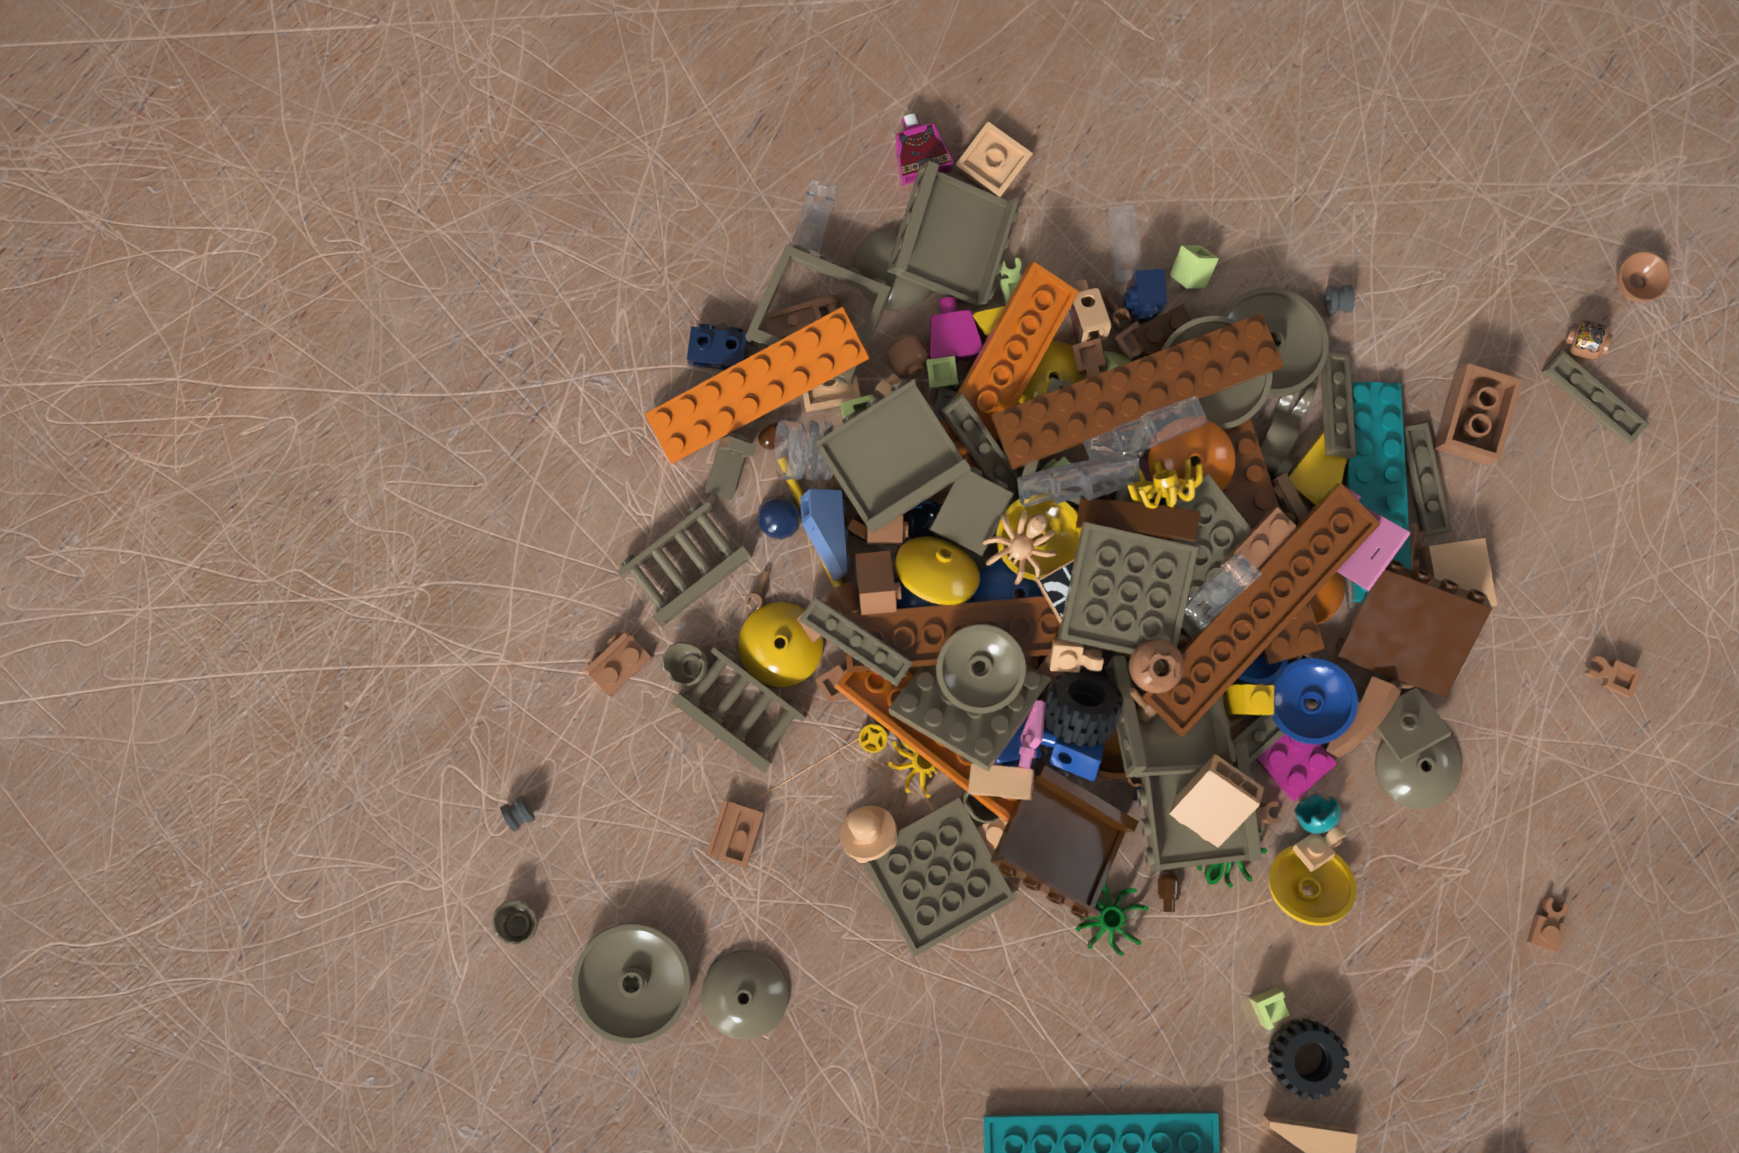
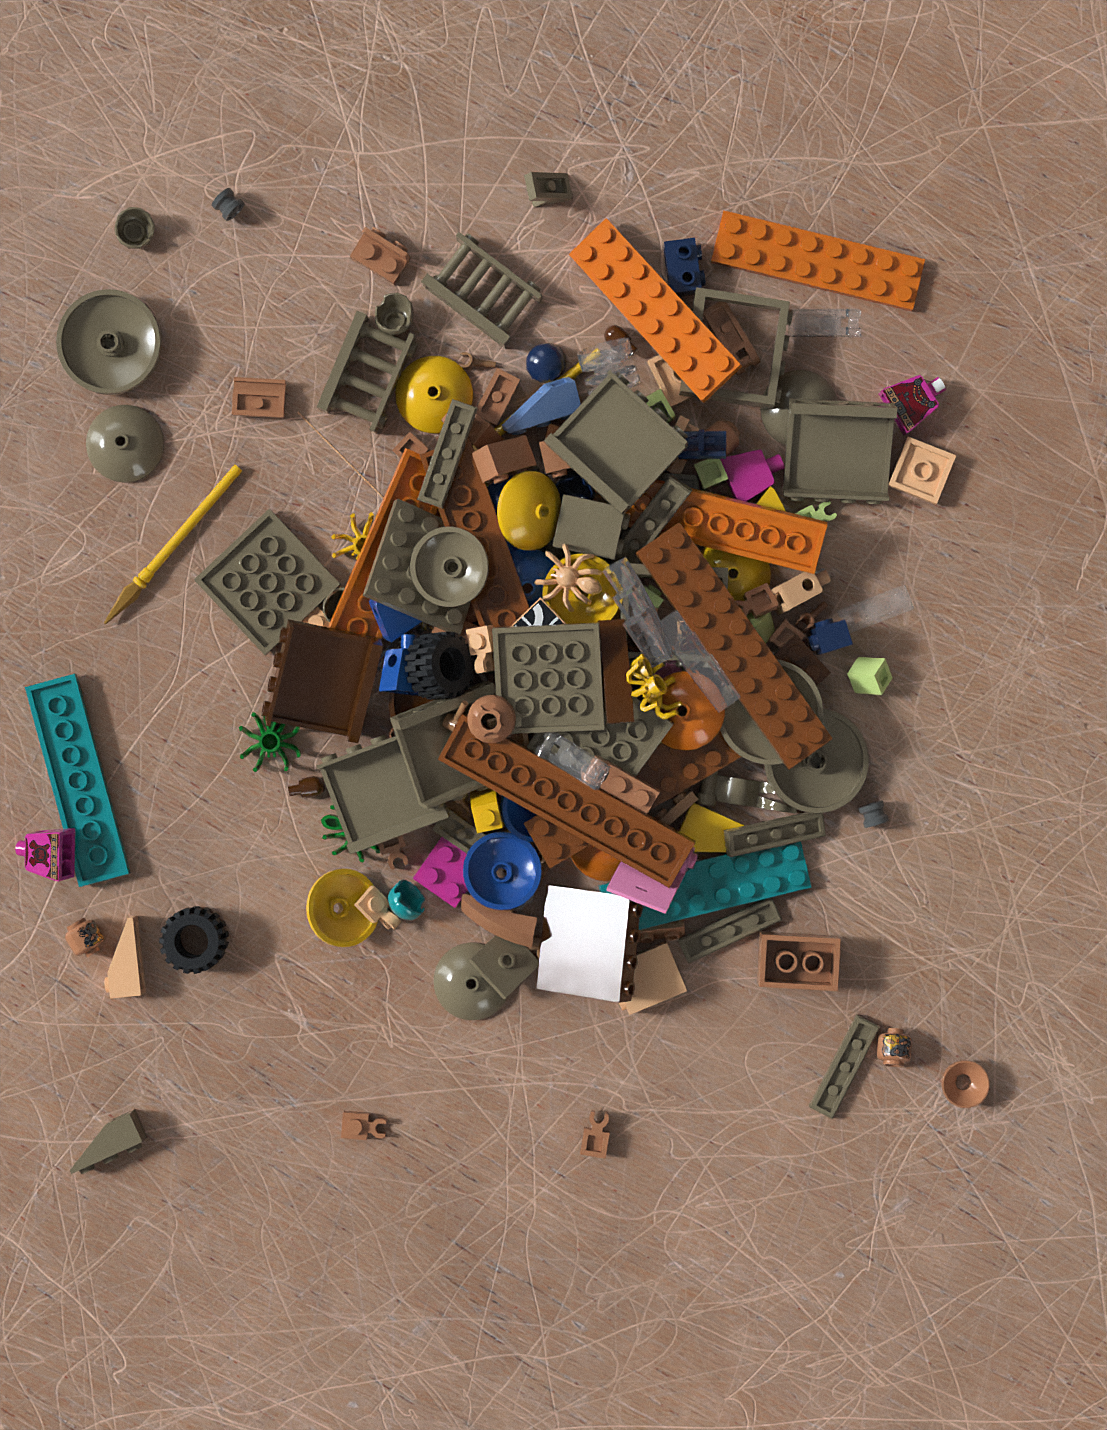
camera: 85 degrees right, 5 degrees up
dark tan bracket [705,433,756,500] -> none
light nougat plate [839,805,897,863] -> none
yellow wheel [858,723,888,753] -> none
light nougat slope [968,764,1035,800] -> none
bright pink piece [1018,700,1046,769] -> none
light nougat brick [1170,754,1264,847] -> none
yellowish green panel [1249,987,1290,1030] -> none
none -> yellow piece [104,464,242,624]
none -> nougat plate [477,368,521,427]
none -> dark tan slope [524,172,573,207]
none -> dark blue hips [678,429,727,459]
none -> orange plate [711,210,925,312]

